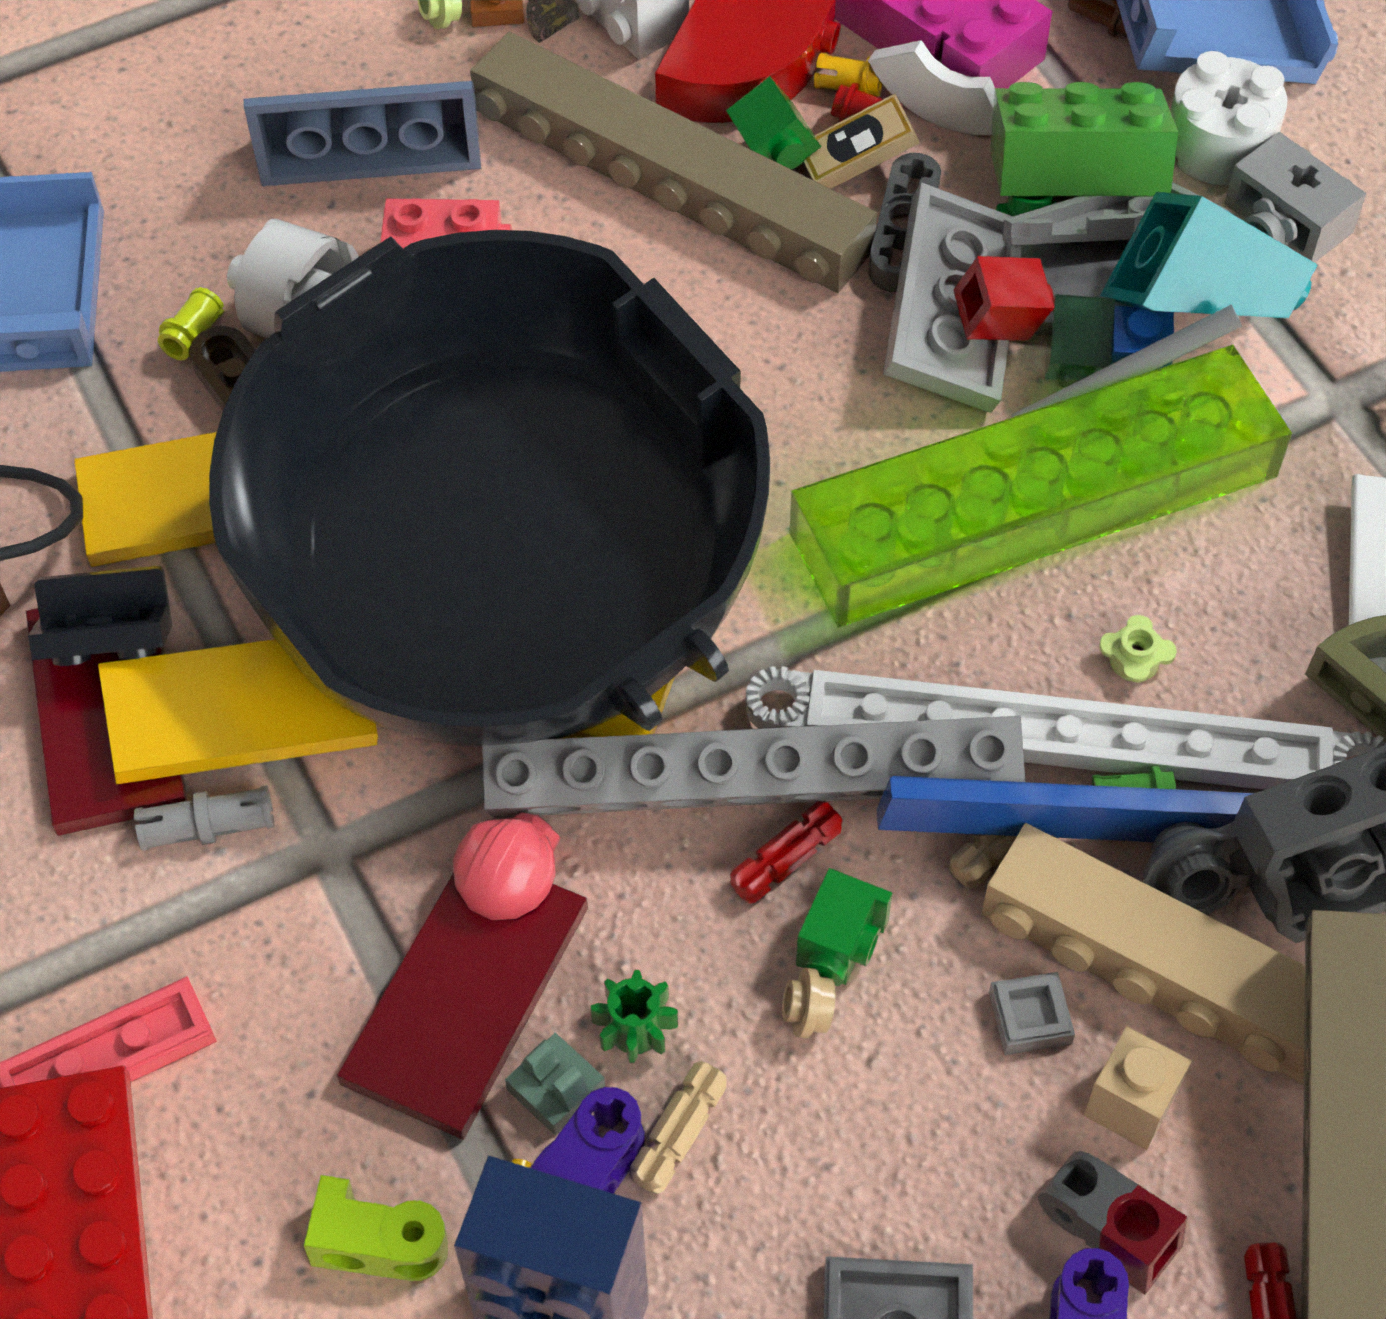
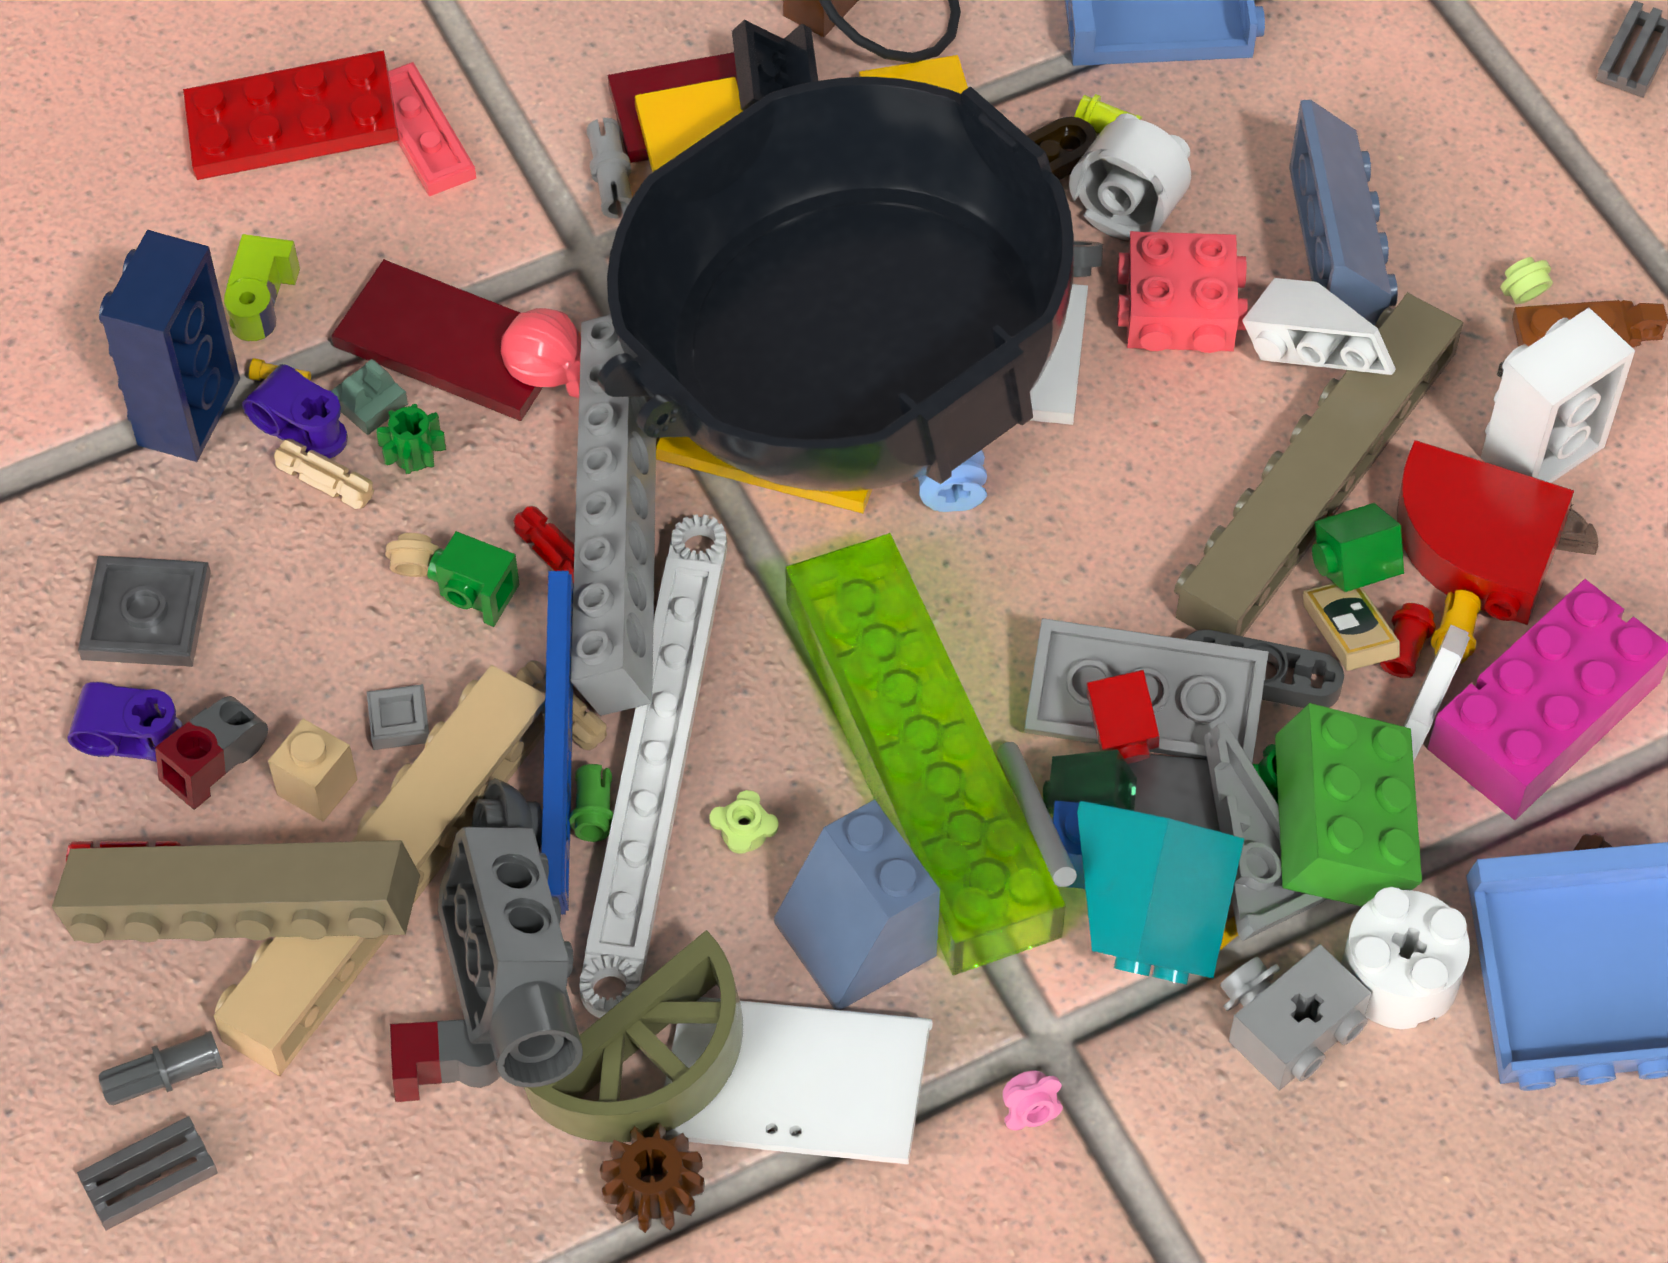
camera: 90 degrees right, 0 degrees up
none -> sand blue slope [774,799,940,1010]
none -> white slope [1242,278,1396,375]

